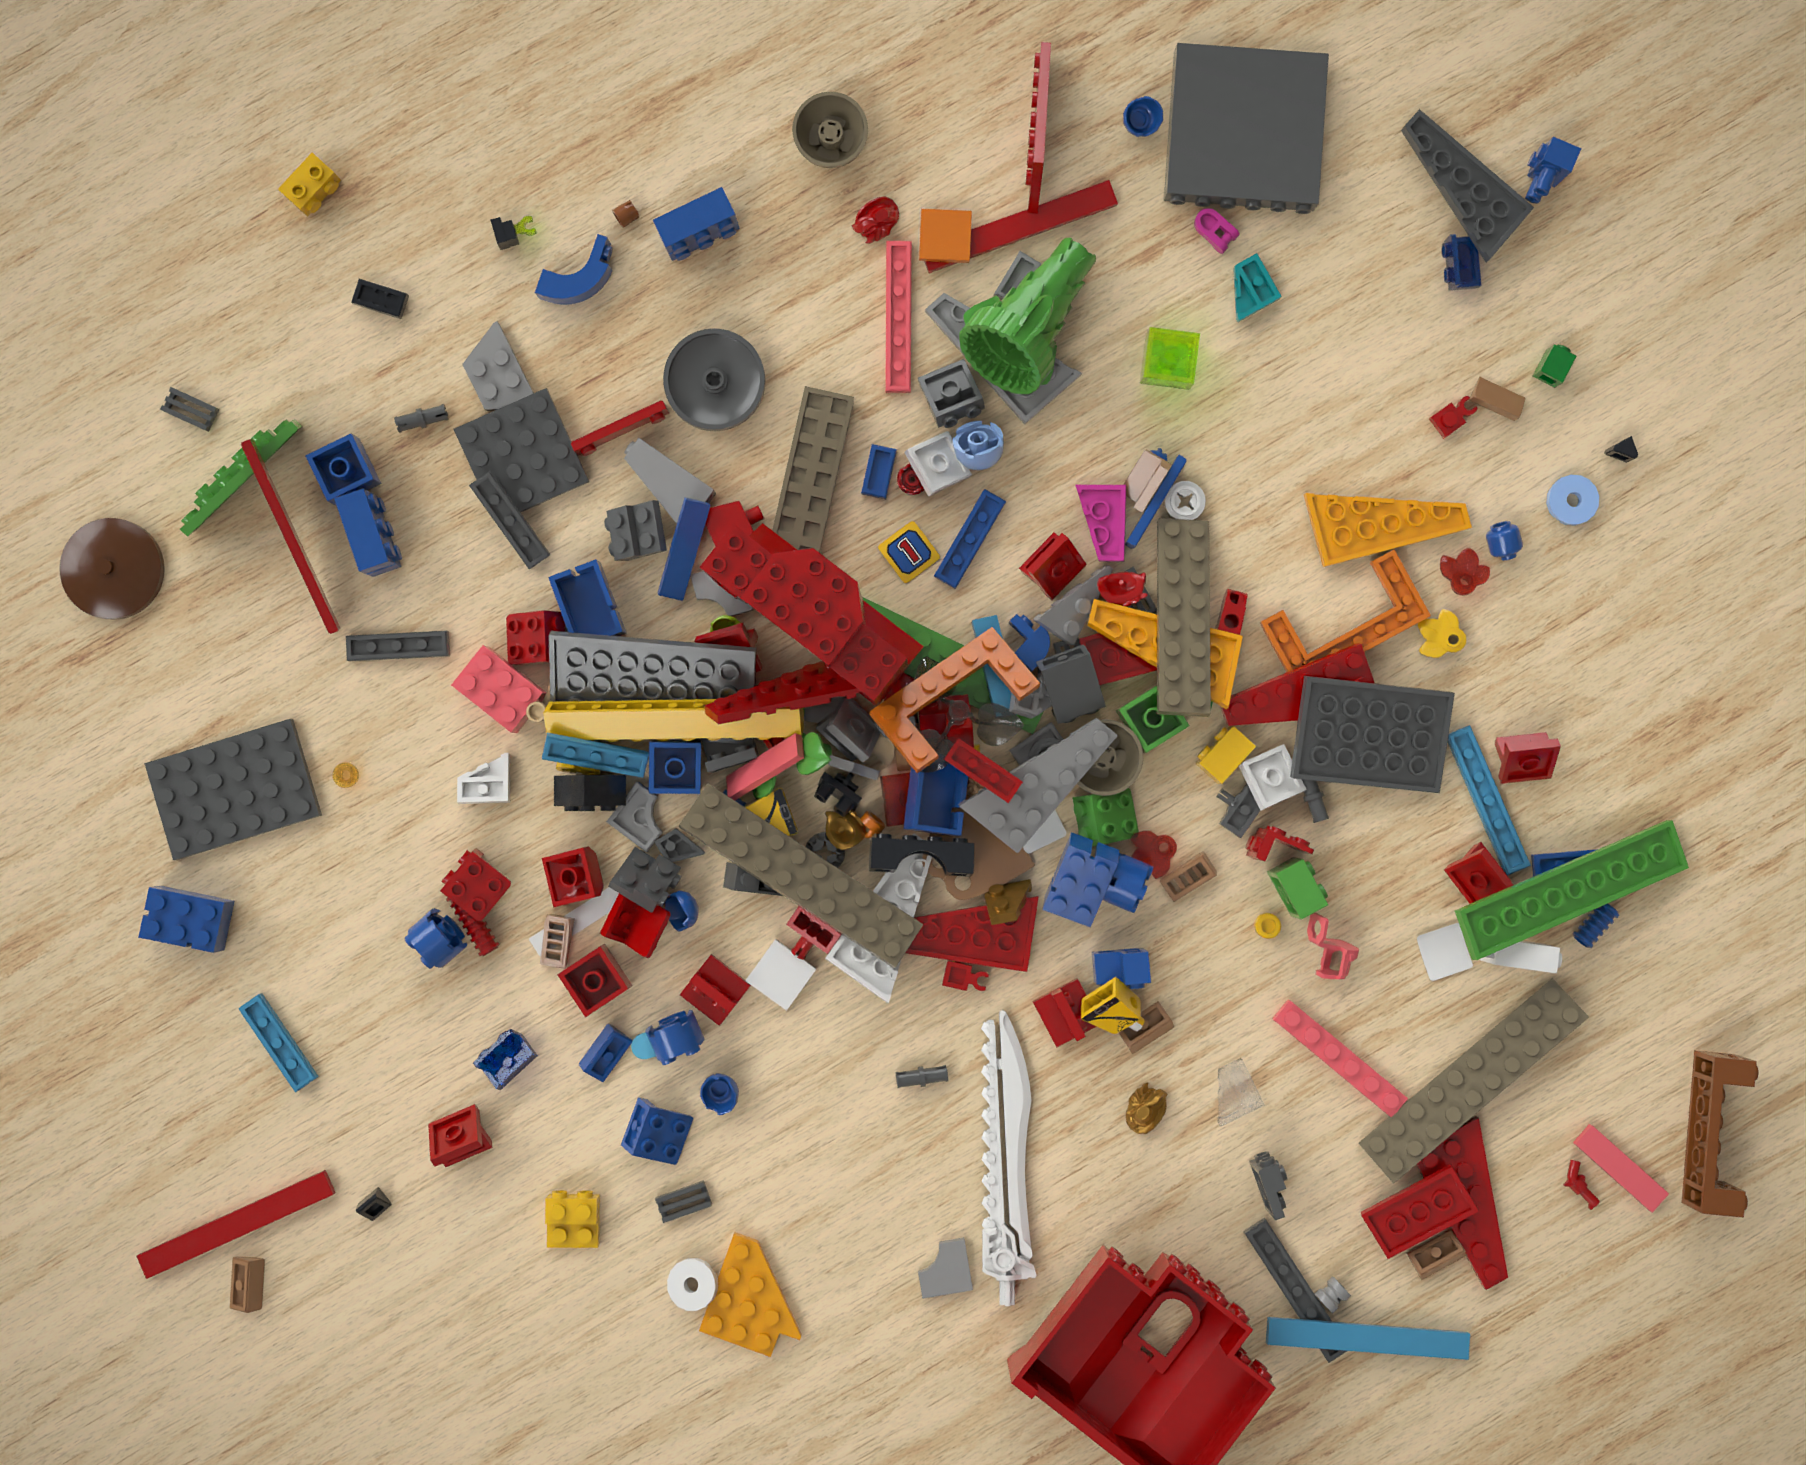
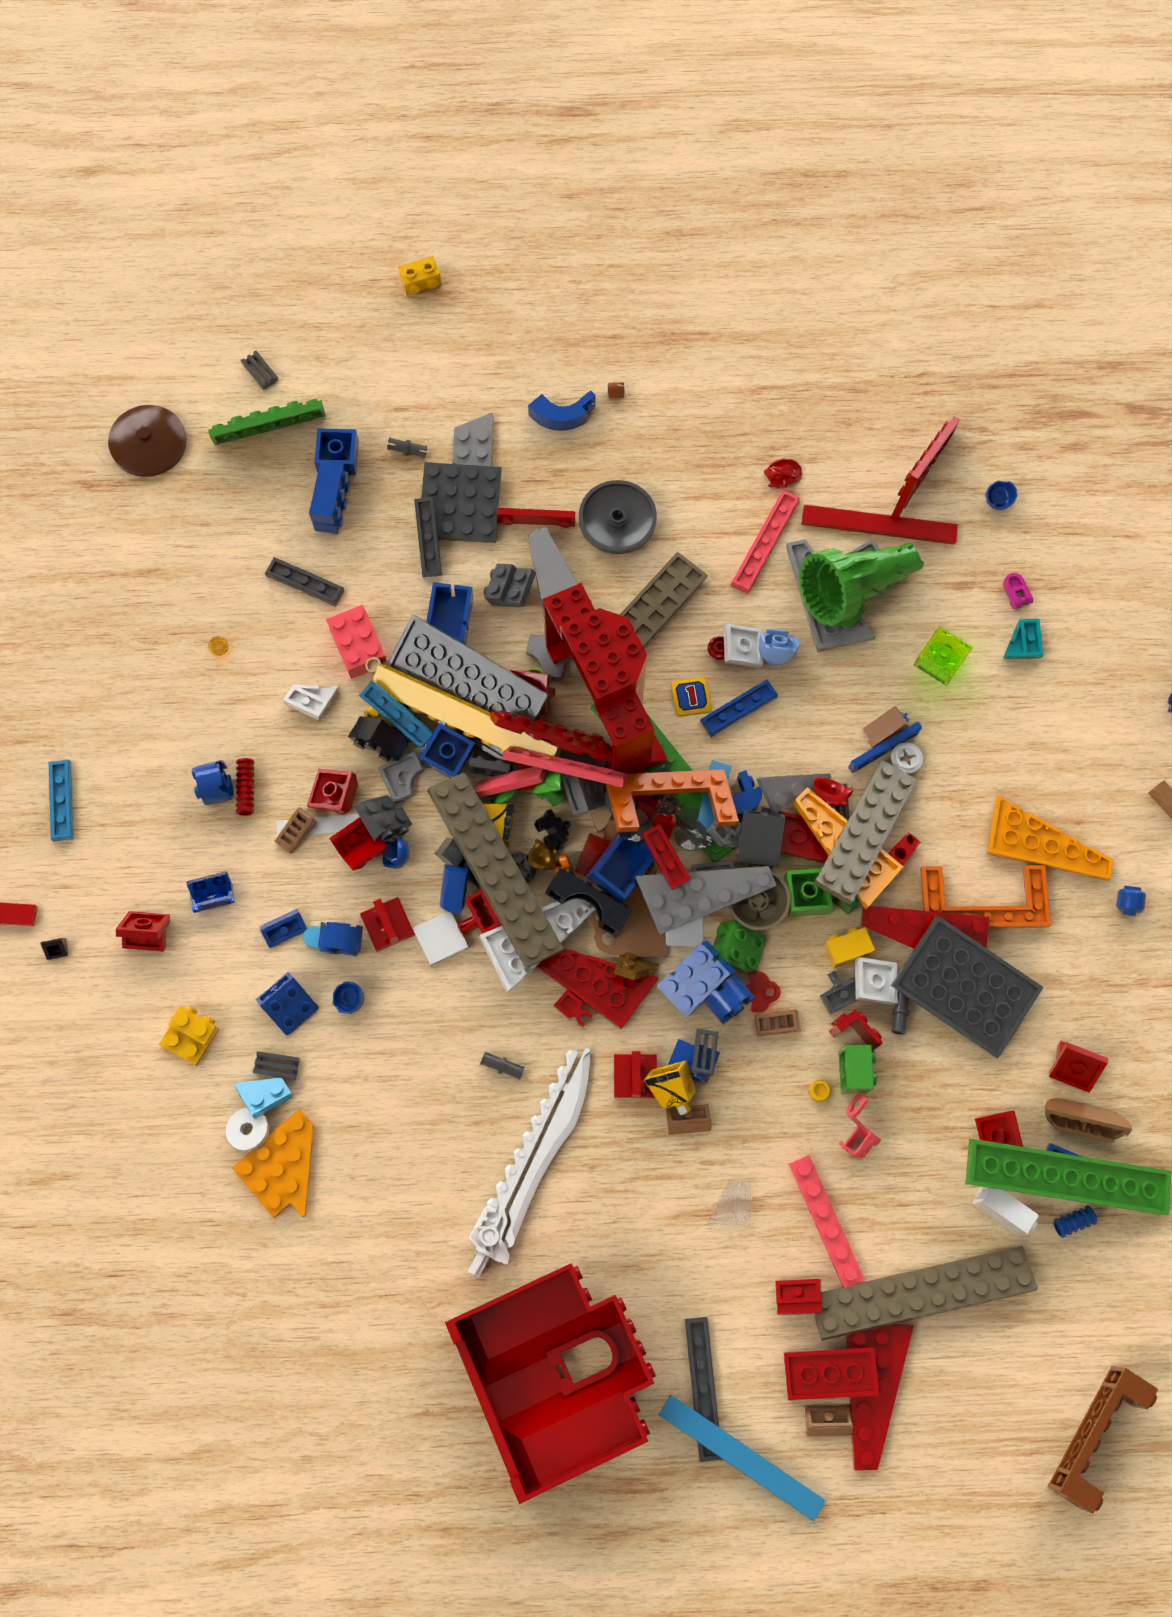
camera: 25 degrees right, 15 degrees down
blue piece [138,886,235,953] -> none
dark grey plate [144,719,322,860] -> none
red tile [241,438,340,634] -> none
black plate [351,279,409,319] -> none
red bracket [440,848,511,921] -> none
black piece [490,216,537,250] -> none
red bracket [506,610,566,665] -> none
red brick [557,944,633,1018] -> none
blue piece [653,187,740,261] -> none
dark grey piece [655,828,705,862] -> none
blue tile [658,497,711,601] -> none
dark tan piece [792,92,868,168] -> none
light grey tile [828,755,880,780] -> none
blue tile [861,444,897,500] -> none
dark grey plate [918,359,985,428] -> none
light grey tile [918,1237,973,1299] -> none
orange tile [919,209,972,263] -> none
red bracket [1019,532,1087,600] -> none
dark pink wing [1075,485,1127,562] -> none
pearl gold hat [1125,1082,1168,1134] -> none
dark grey panel [1164,43,1329,214] -> none
dark grey plate [1249,1151,1288,1220] -> none
light grey wheel [1315,1277,1351,1313] -> none
white sticker [1417,923,1473,981] -> none
yellow plate [1418,609,1466,658] -> none
red plate [1429,396,1478,439] -> none
clear red plate [1440,548,1490,596] -> none
dark azure tile [1447,725,1531,875] -> none
red piece [1563,1159,1600,1210] -> none
coral tile [1573,1124,1669,1213] -> none
none -> medium azure wing [234,1077,292,1119]
none -> blue brick [439,864,469,914]
none -> coral tile [502,746,629,787]
none -> dark grey tile [691,1029,718,1076]
none -> red plate [775,1279,823,1315]
none -> medium nougat brick [1045,1098,1132,1142]

